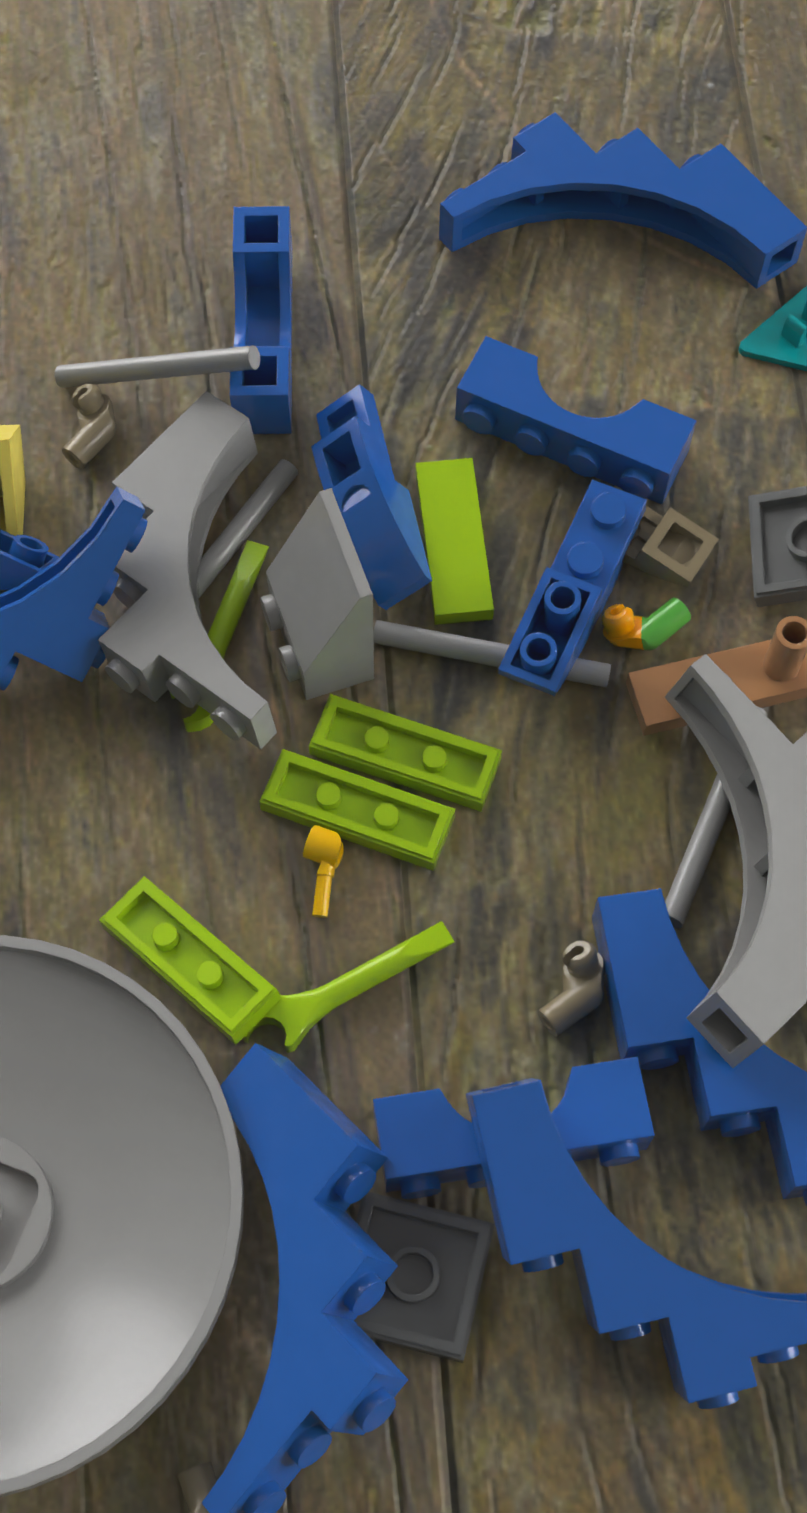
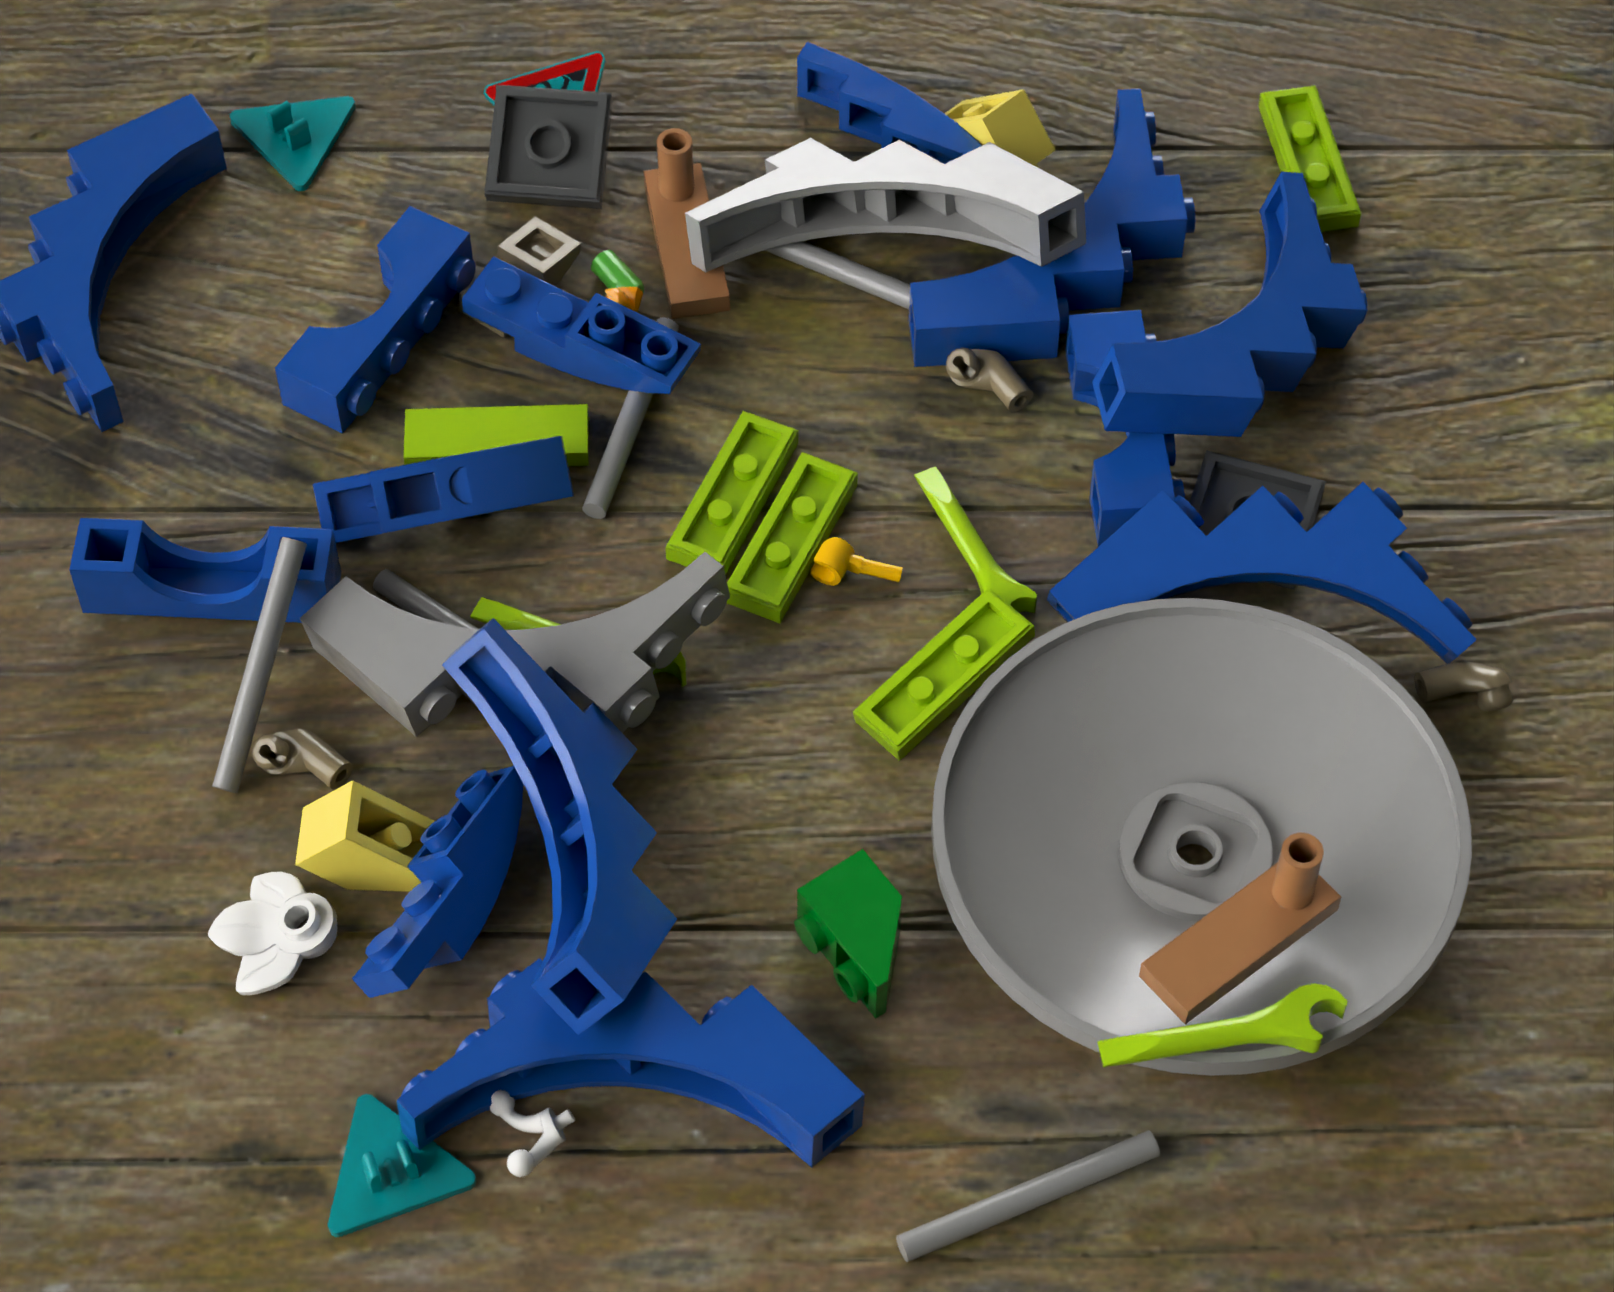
camera: 85 degrees left, 10 degrees down
light grey slope [260,488,374,700] -> none

